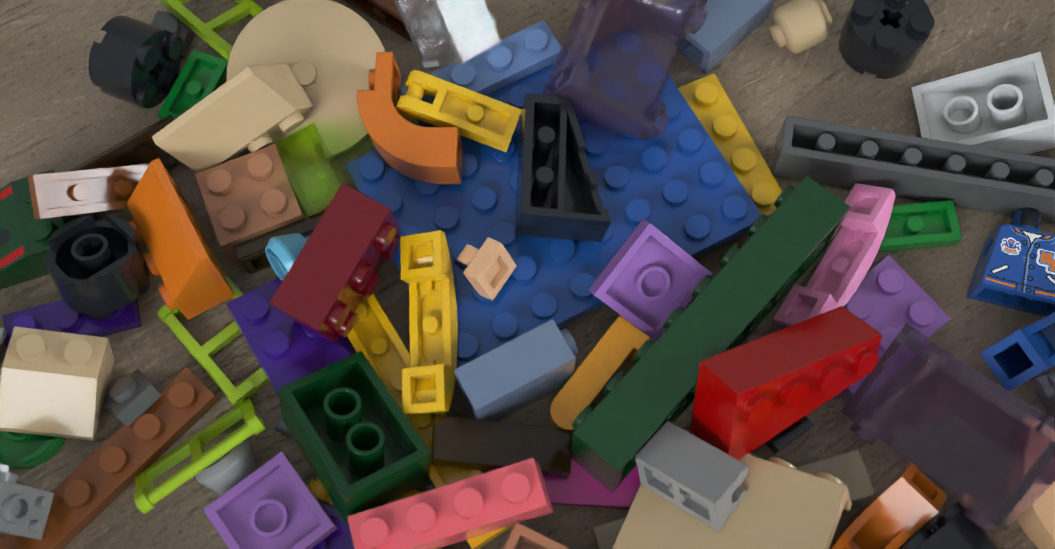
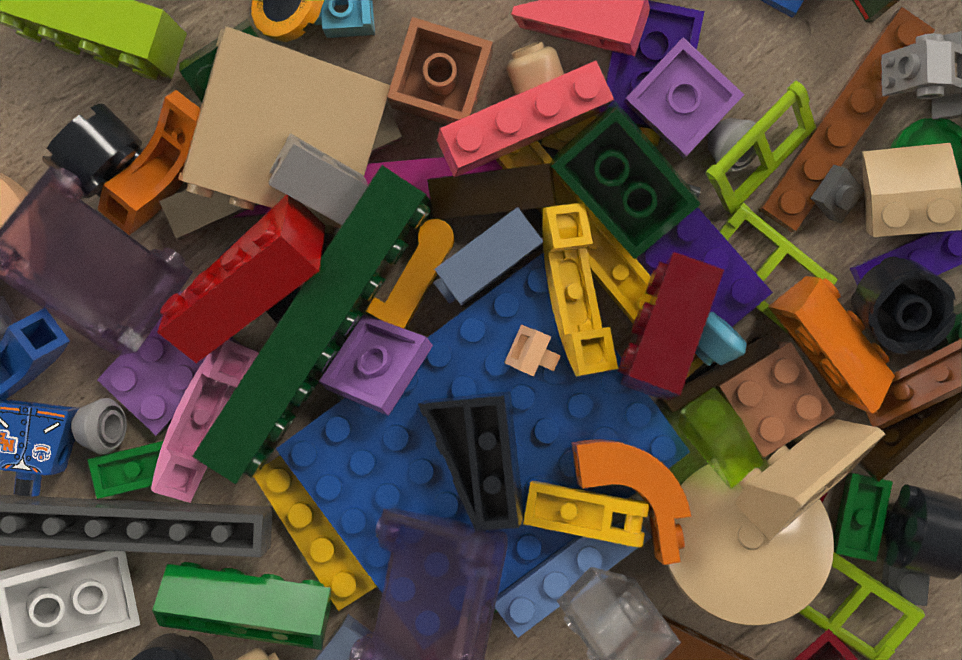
camera: 165 degrees right, 20 degrees up
none -> light grey cone [71,398,127,454]
none -> brick [152,562,332,650]

